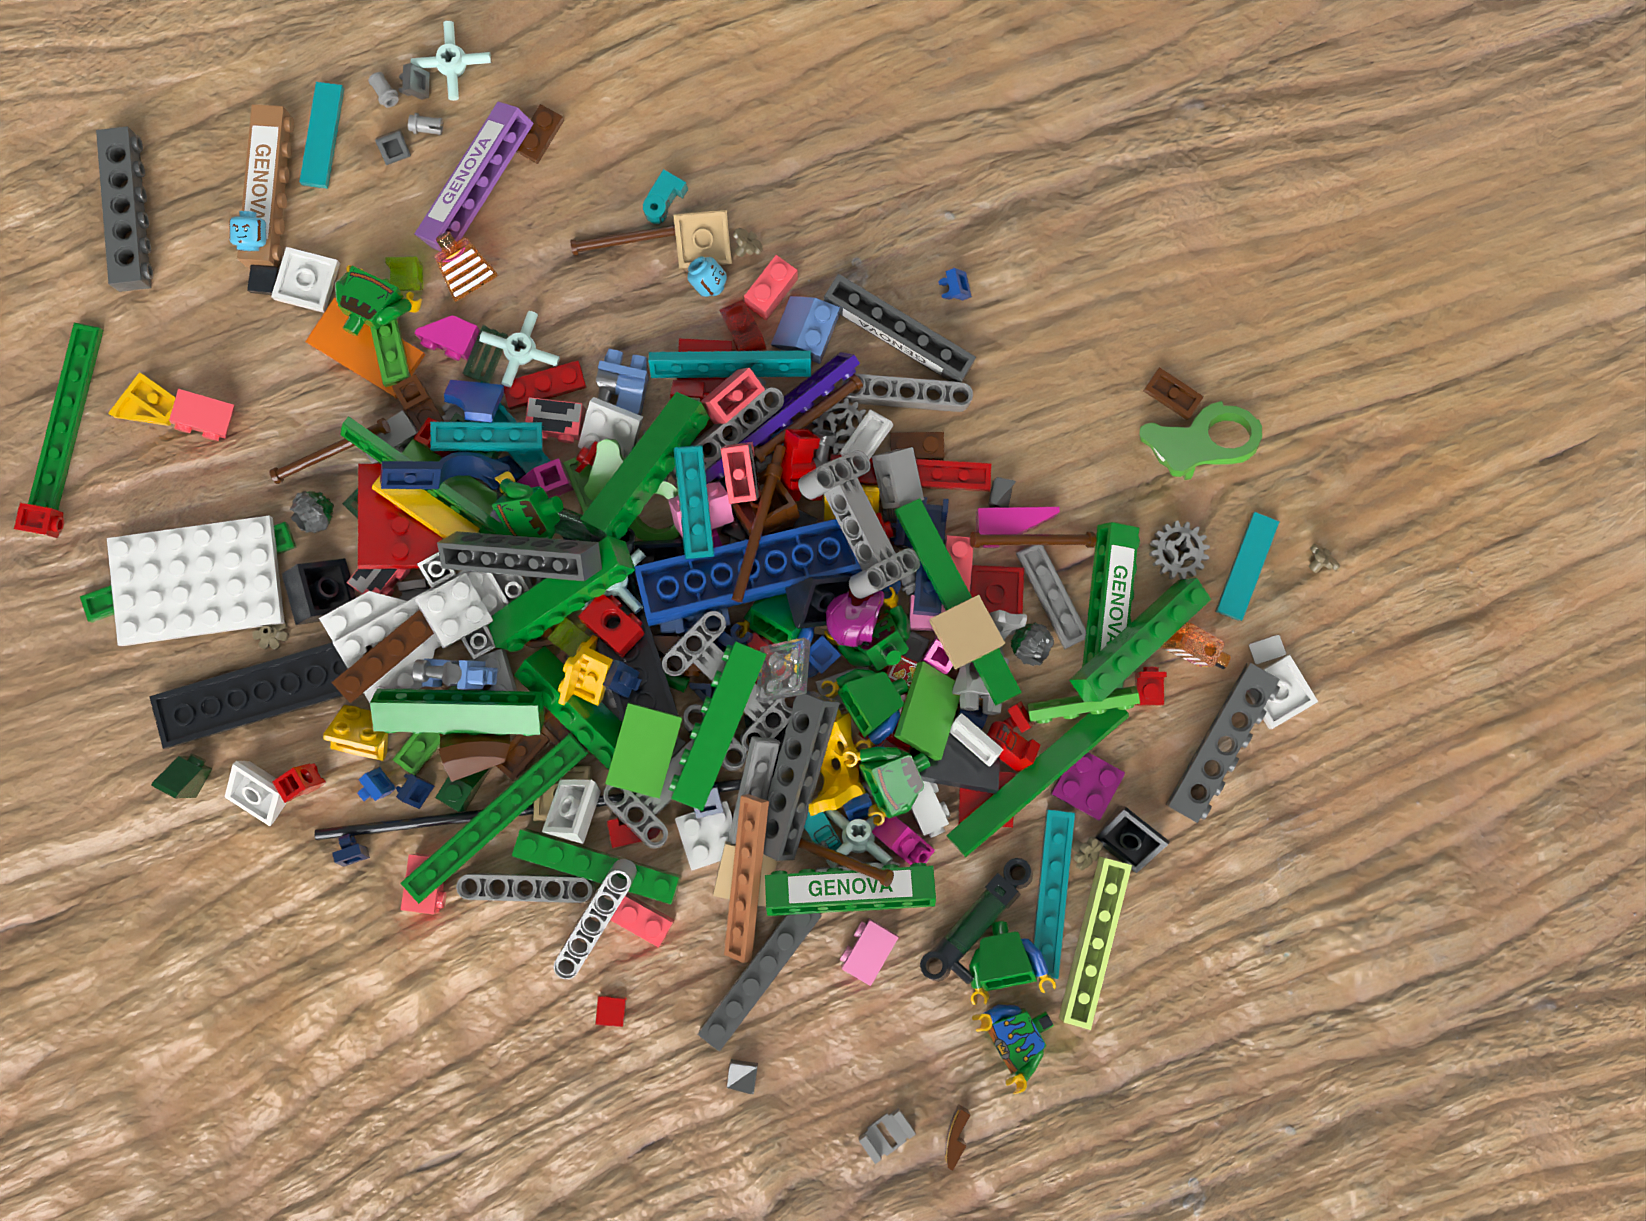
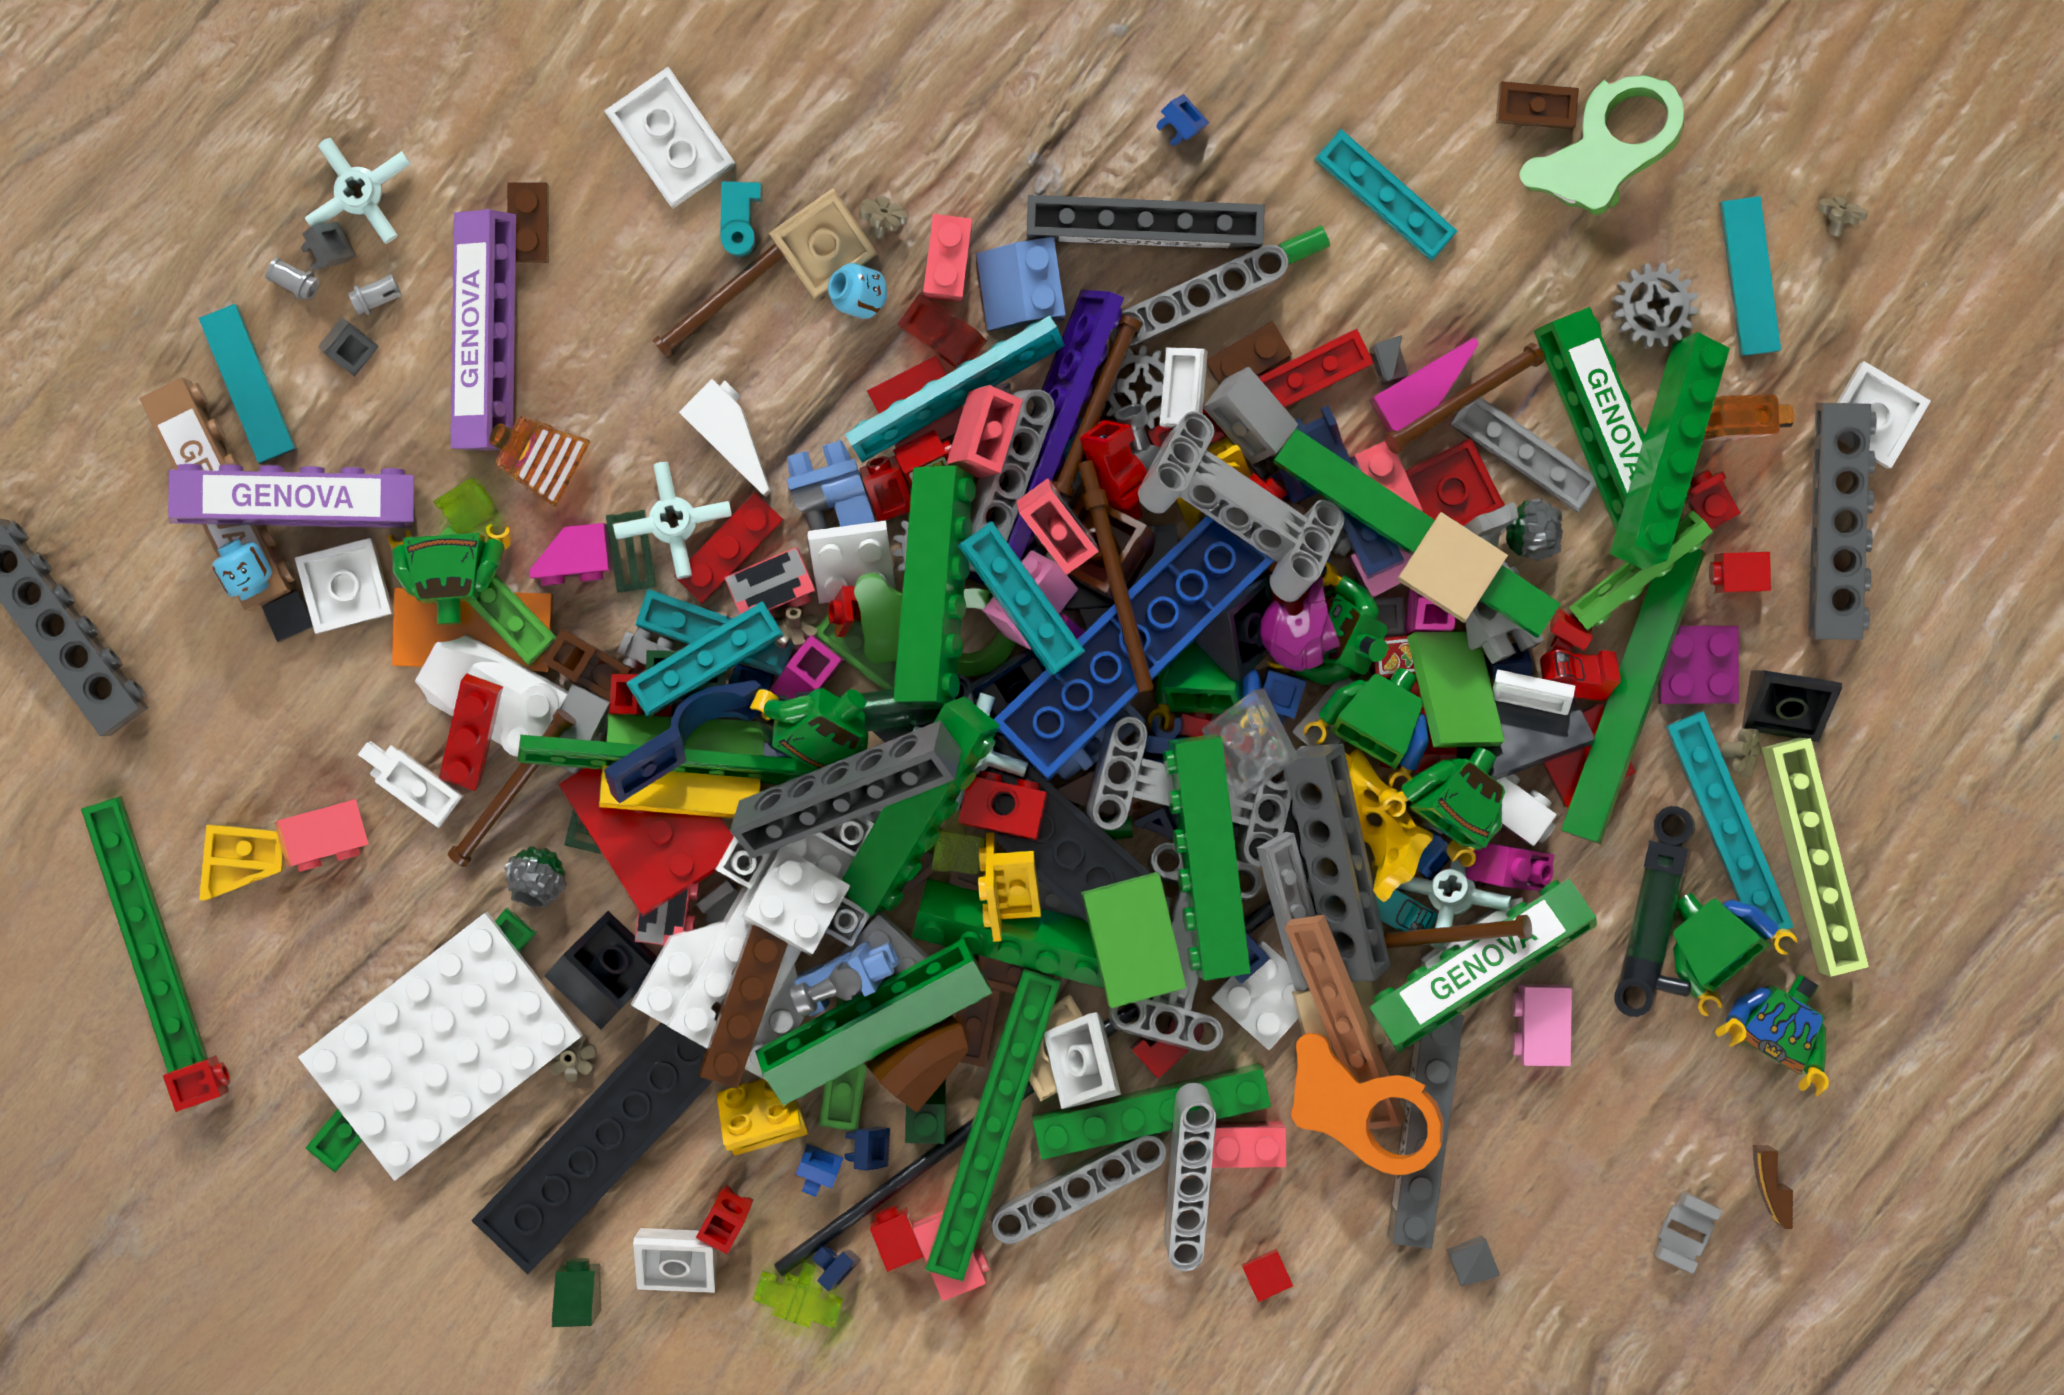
camera: 25 degrees left, 5 degrees up
blue tile [444,380,504,423] -> none
dark blue tile [602,660,641,697] -> none
white sticker [1249,635,1286,664] -> none
none -> medium lavender brick [168,464,414,528]
none -> white hinge [358,741,464,828]
none -> white slope [415,634,569,757]
none -> red plate [439,673,503,791]
none -> white tile [604,67,736,209]
none -> white slope [679,379,771,497]
none -> clear neon green piece [752,1262,843,1328]
none -> dark tan plant [774,606,818,649]
none -> red bracket [859,456,911,522]
none -> red brick [870,1206,924,1272]
none -> green piece [1278,225,1330,265]
none -> orange animal [1291,1033,1444,1175]
none -> teal tile [1314,129,1458,262]
none -> red brick [1709,552,1771,593]

